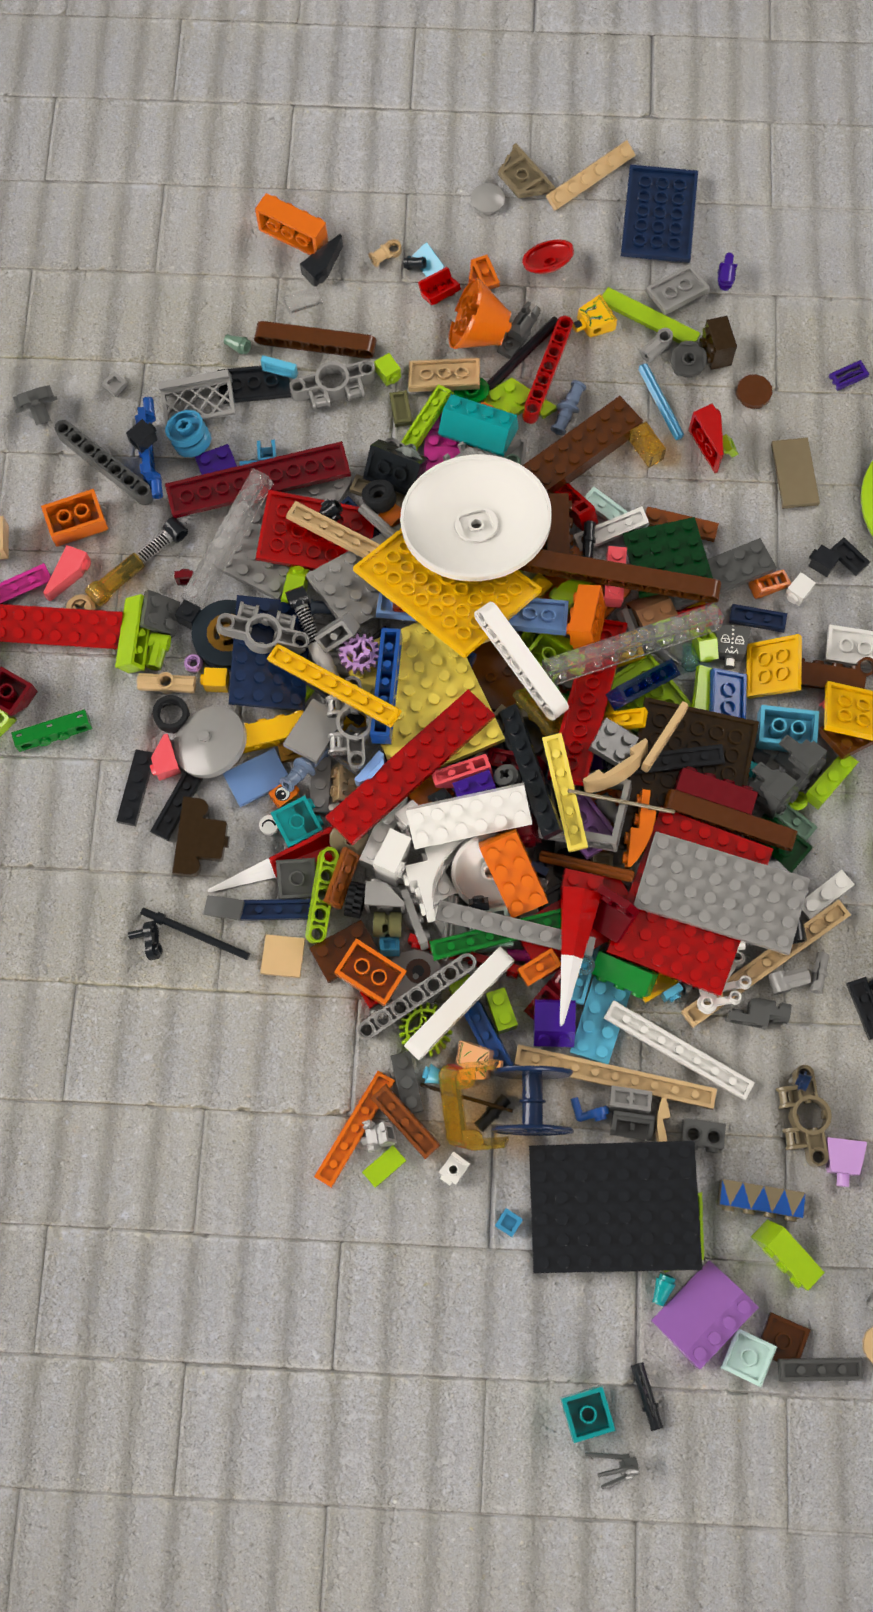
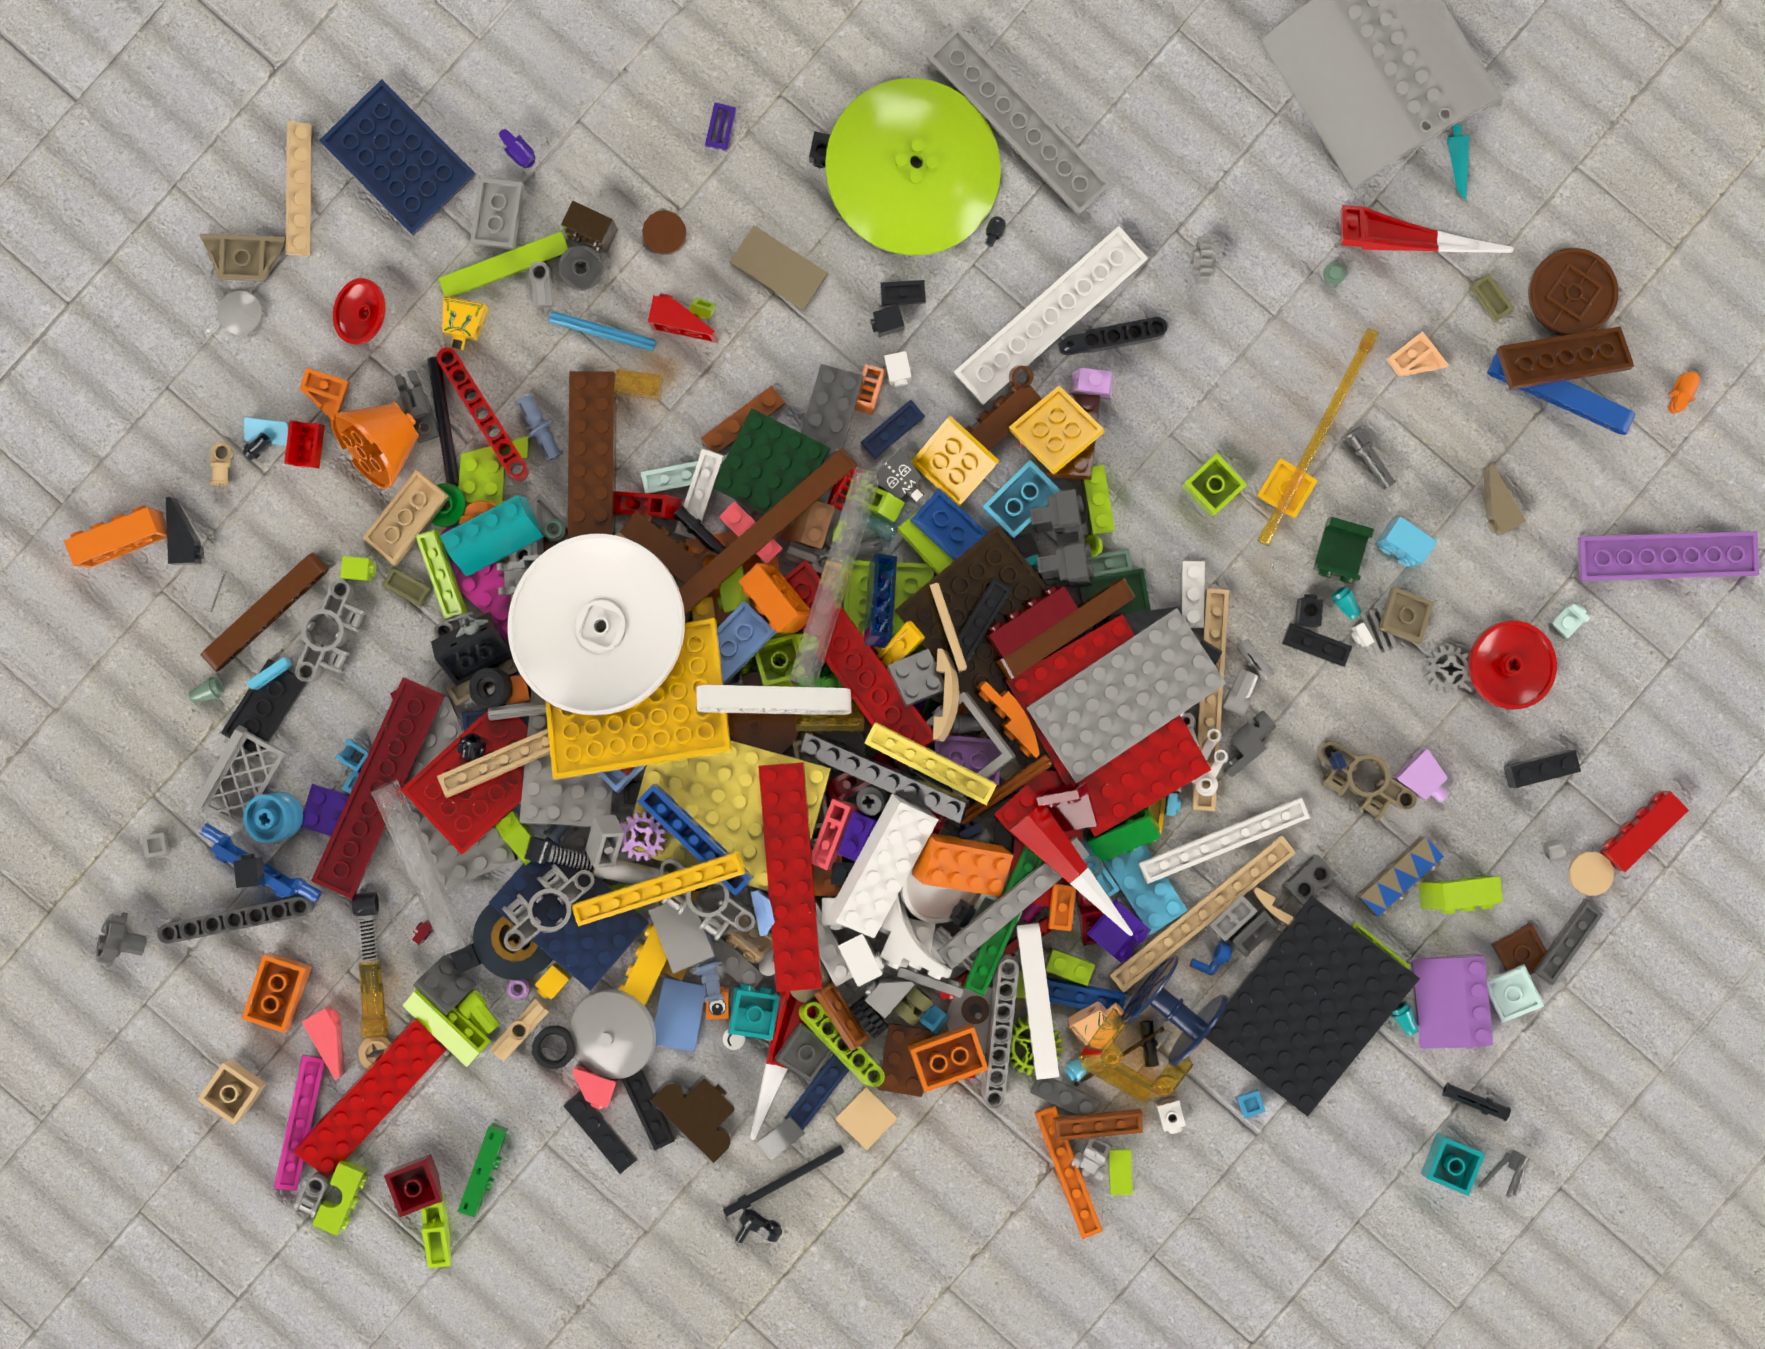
camera: 55 degrees left, 15 degrees up
dark tan axle [567,789,675,814] -> none

